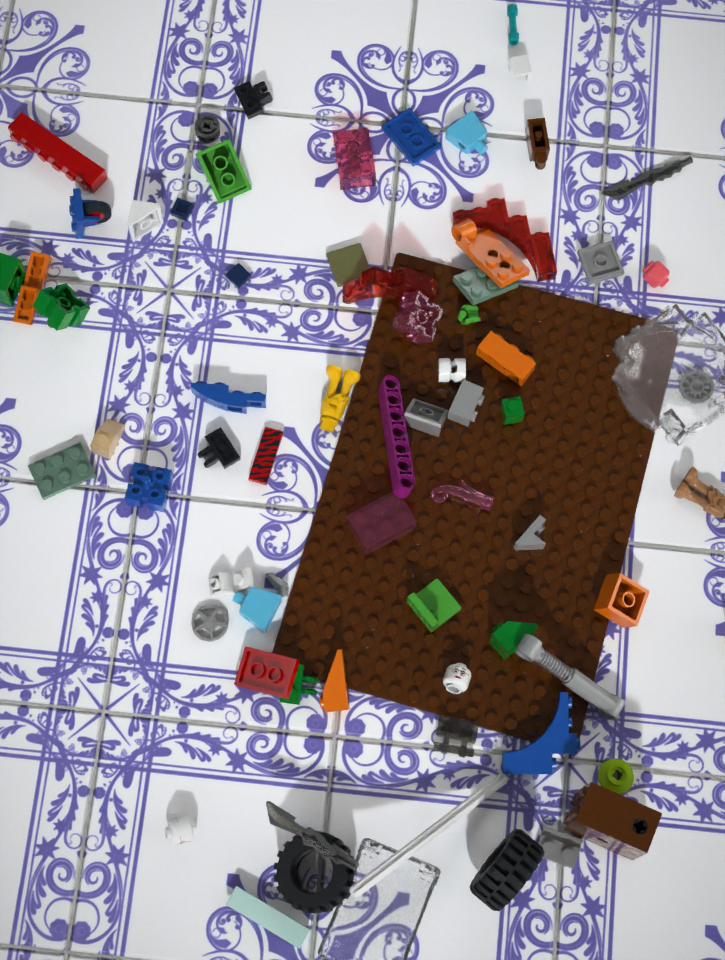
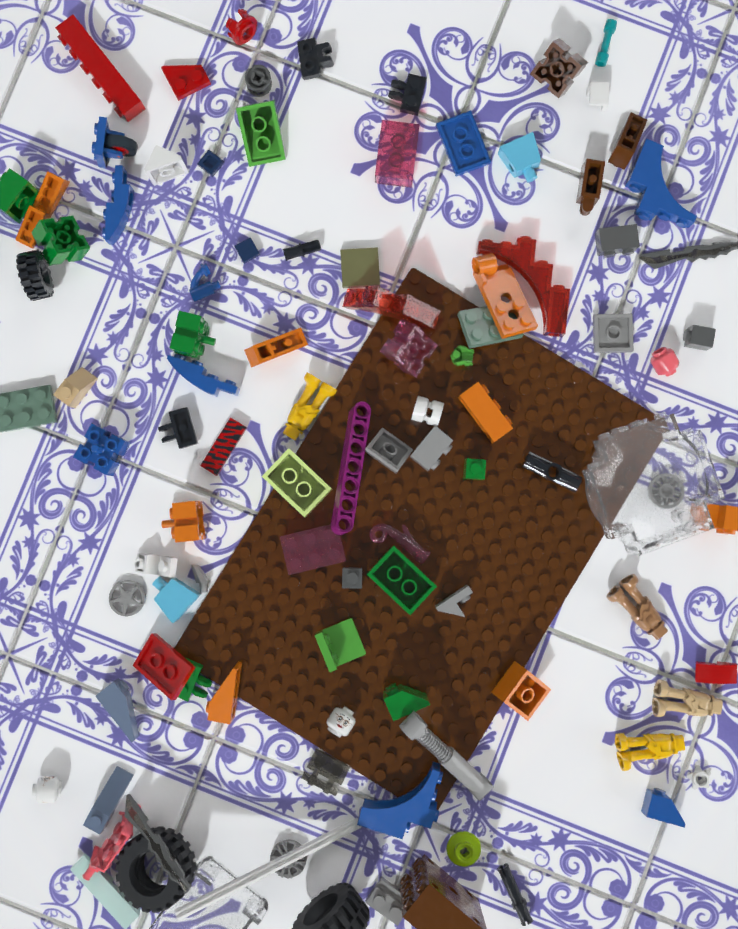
camera: 20 degrees right, 15 degrees up
none -> black bush [16,249,54,301]
none -> coral plate [82,803,141,881]
none -> sand blue slope [83,766,134,835]
none -> sand blue slope [95,678,139,742]
none -> blue slope [102,165,134,245]
none -> red wing [161,65,211,101]
none -> orange brick [161,501,206,543]
none -> green brick [169,311,216,360]
none -> blue plant [189,263,221,302]
none -> red piece [226,9,257,45]
none -> orange slope [244,327,308,368]
none -> yellowish green brick [262,448,332,517]
none -> light grey wheel [270,839,307,879]
none -> black axle [283,240,321,261]
none -> dark grey brick [342,567,362,589]
none -> green brick [367,545,437,615]
none -> black hinge [388,73,427,116]
none -> black pin [497,863,533,926]
none -> black piece [522,452,582,492]
none -> reddish brown brick [530,38,589,98]
none -> dark grey brick [595,224,640,258]
none -> reddish brown slope [608,112,648,170]
none -> blue arch [625,139,697,228]
none -> dark grey brick [683,325,716,351]

